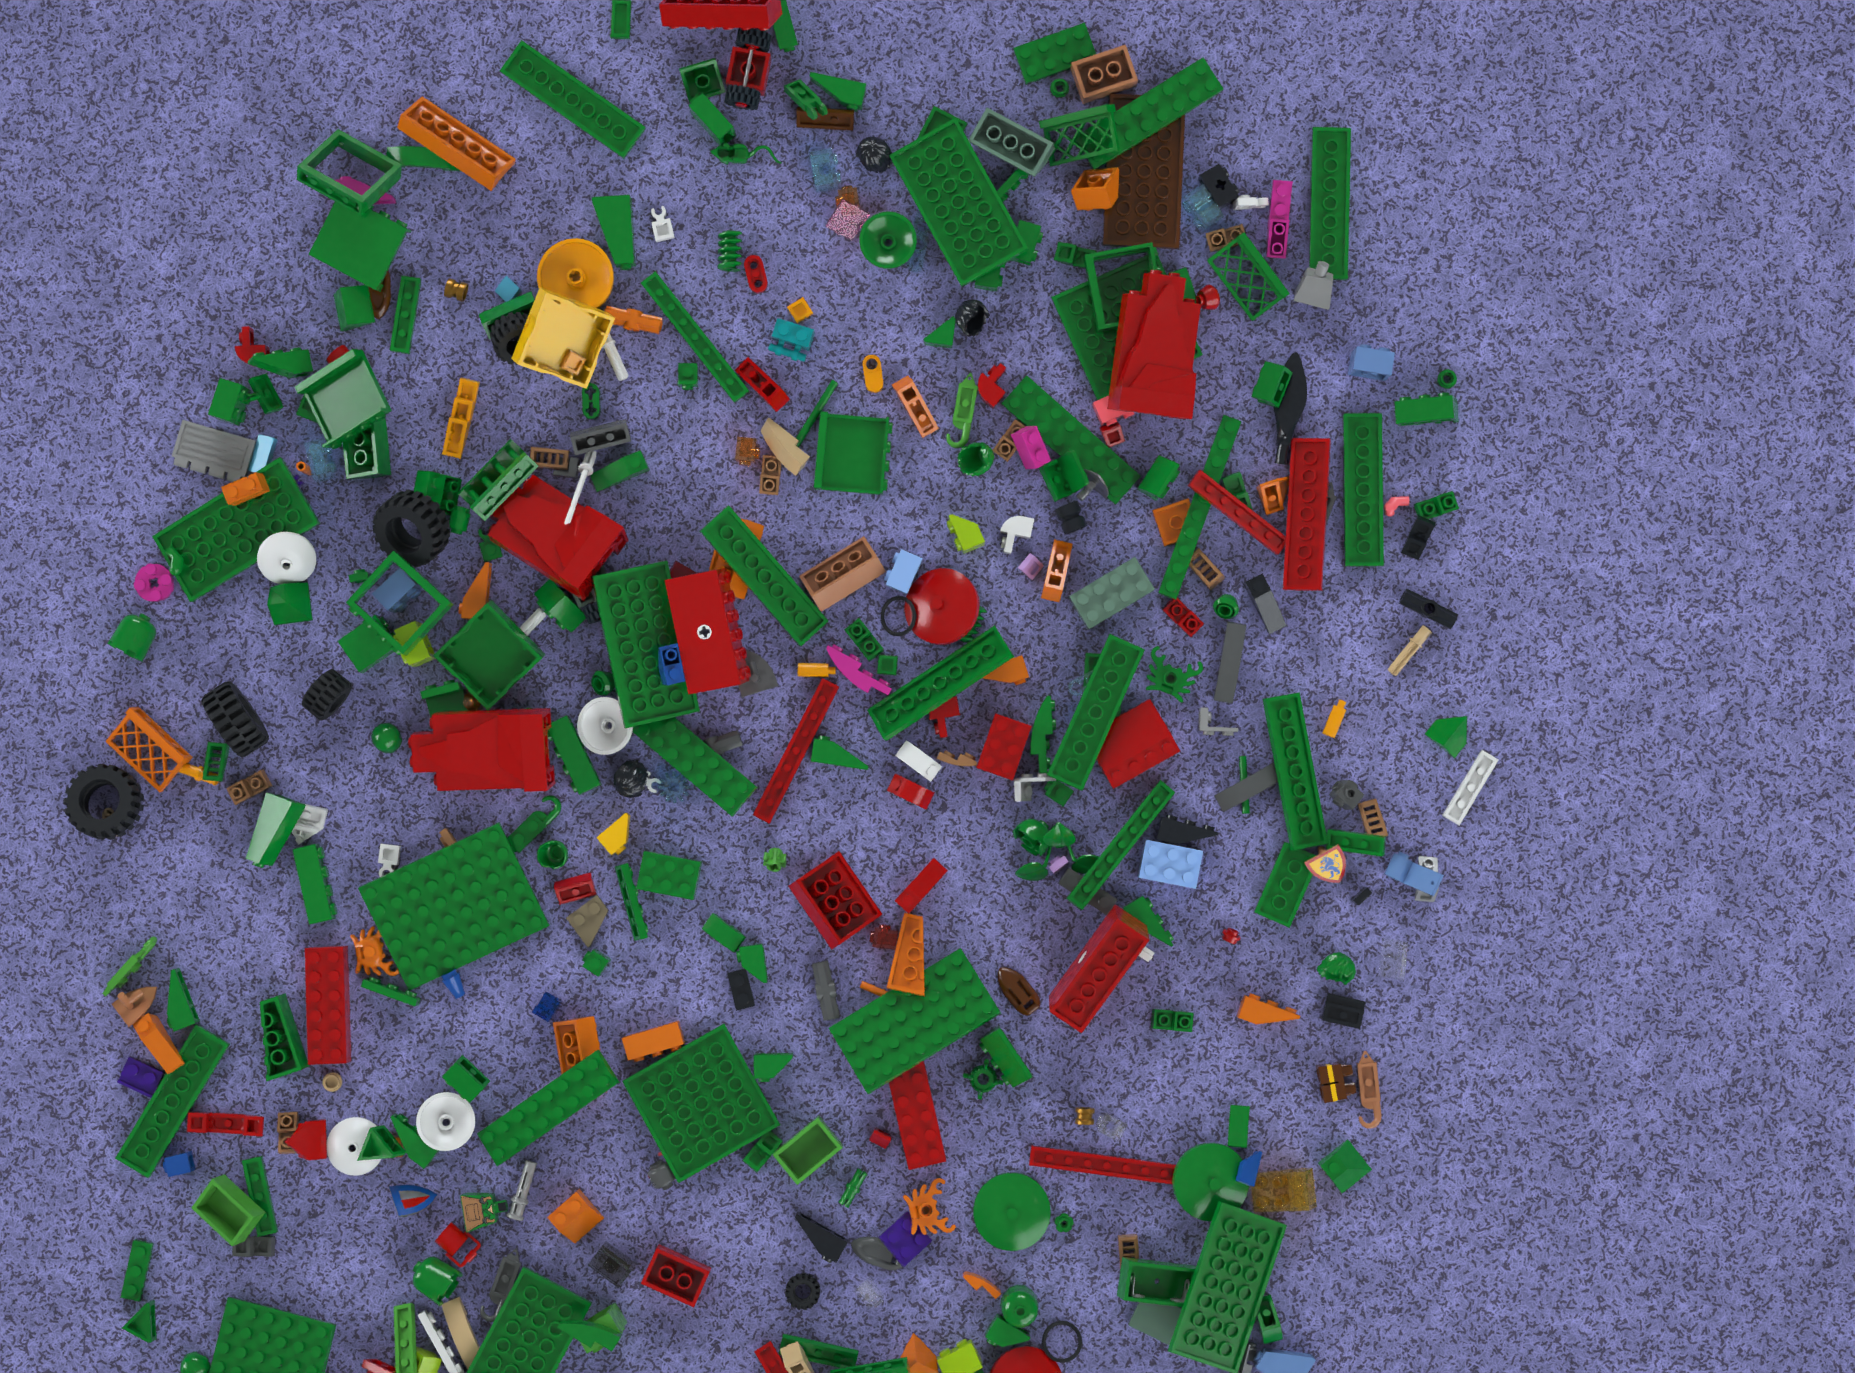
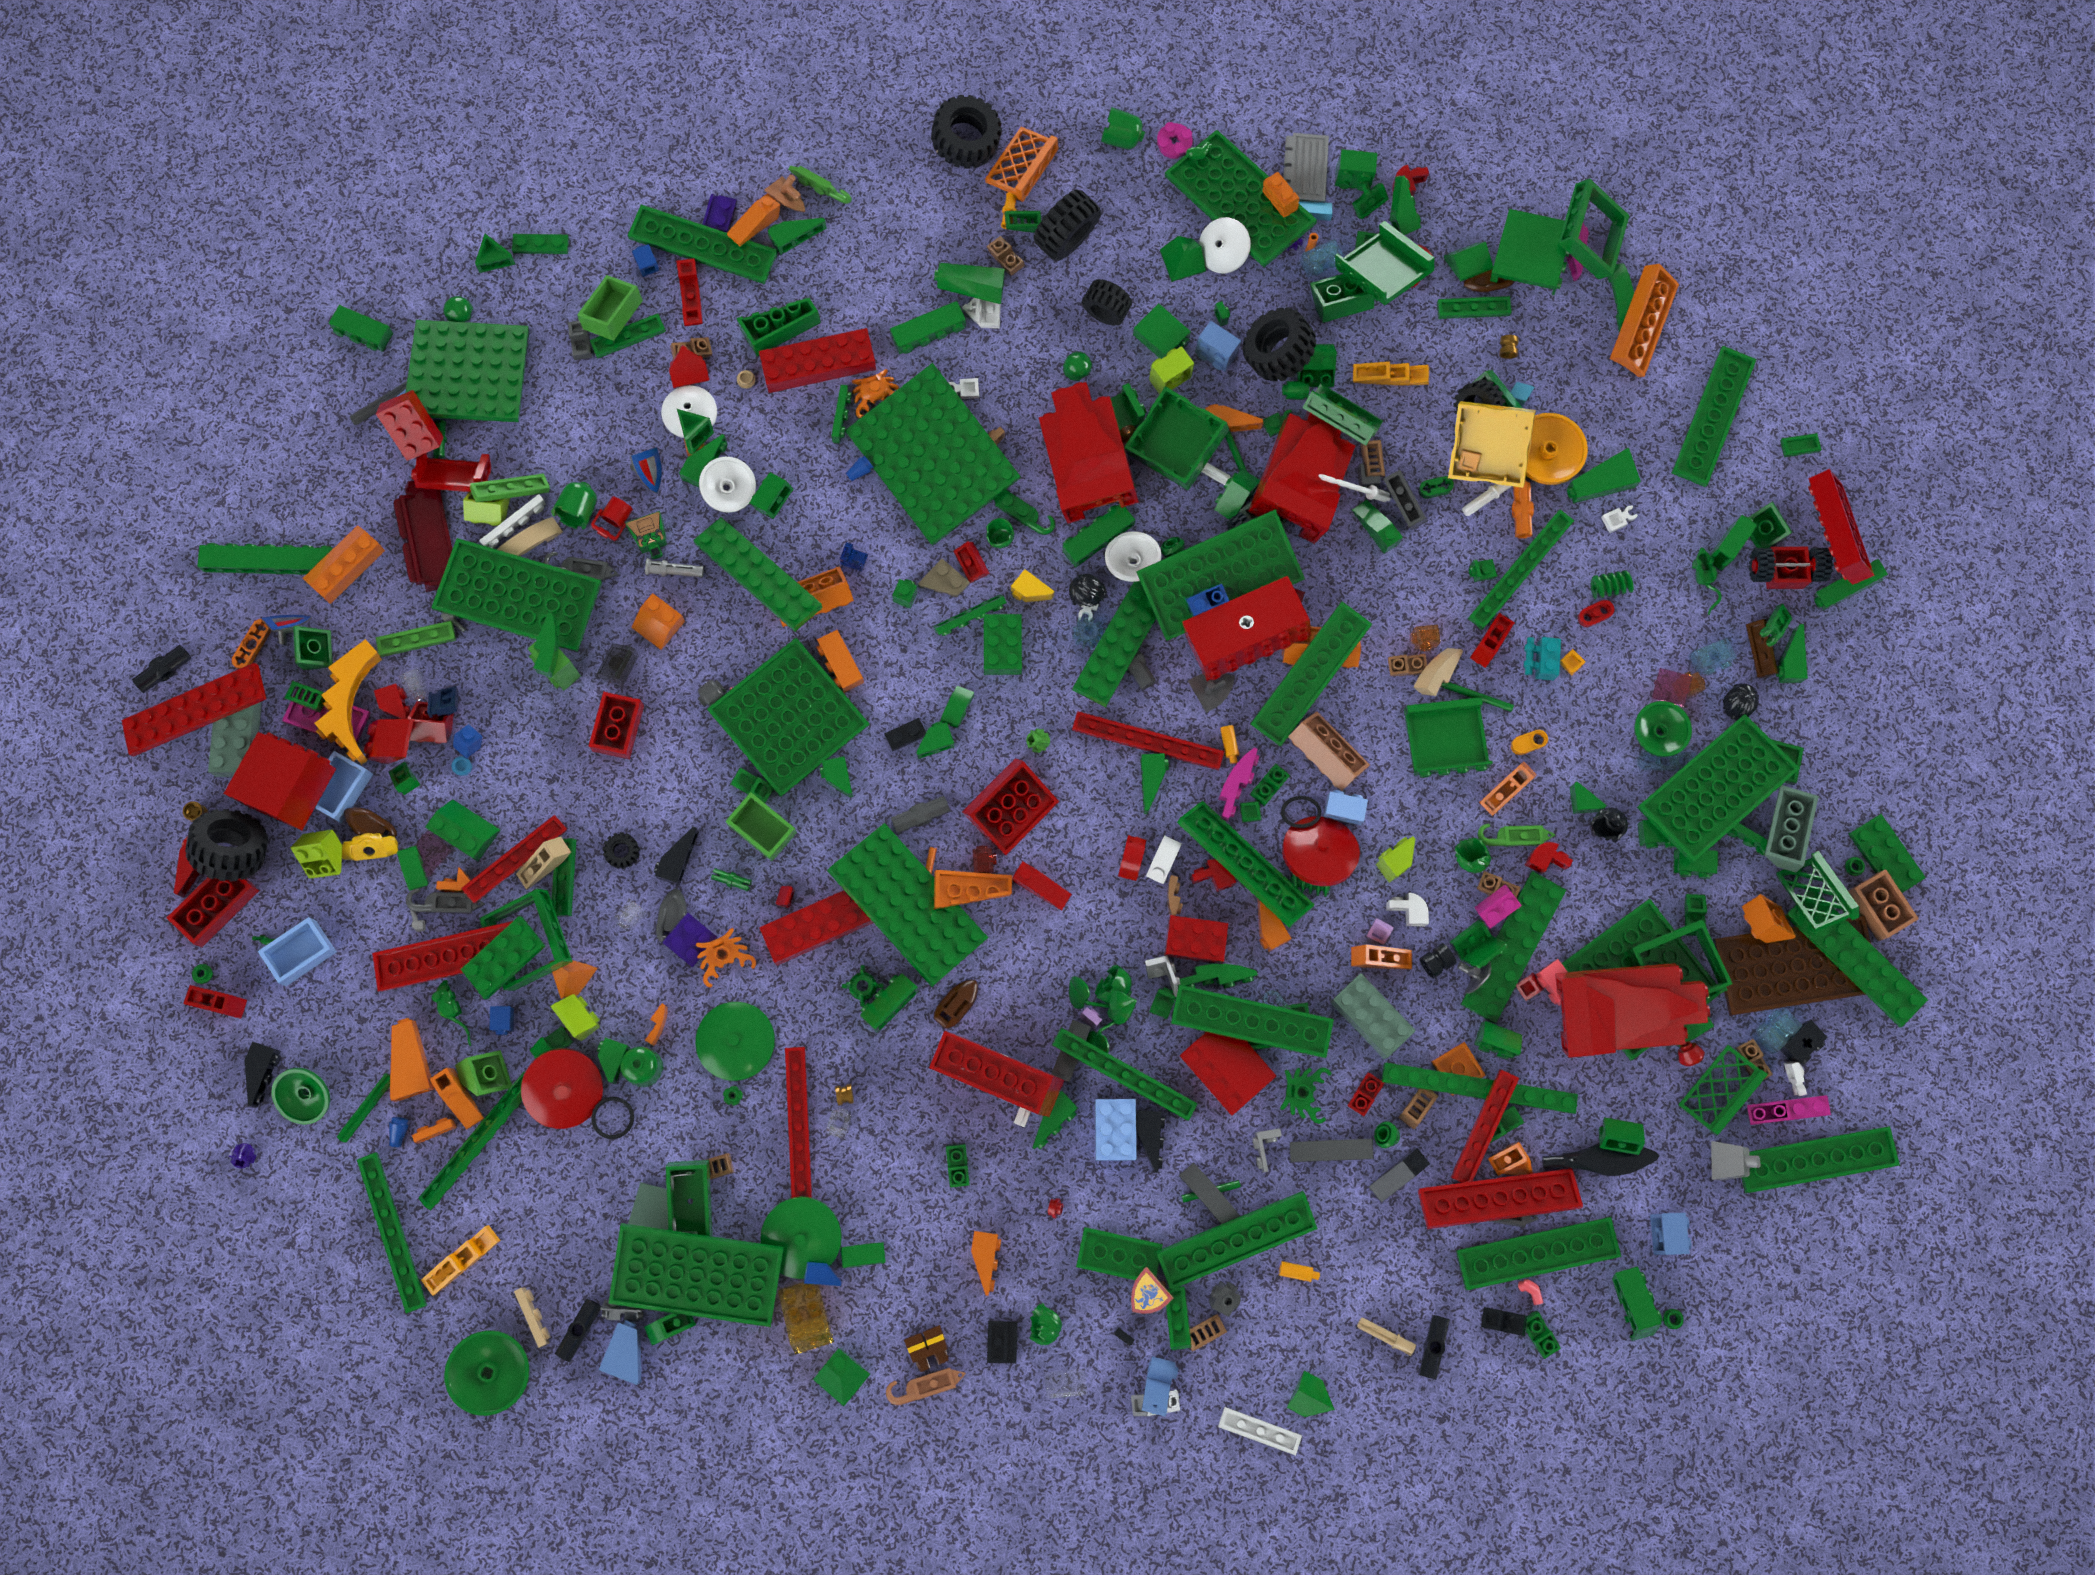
camera: 70 degrees right, 10 degrees down
green window [346,551,454,656] -> none
none -> green bar [1225,431,1248,472]

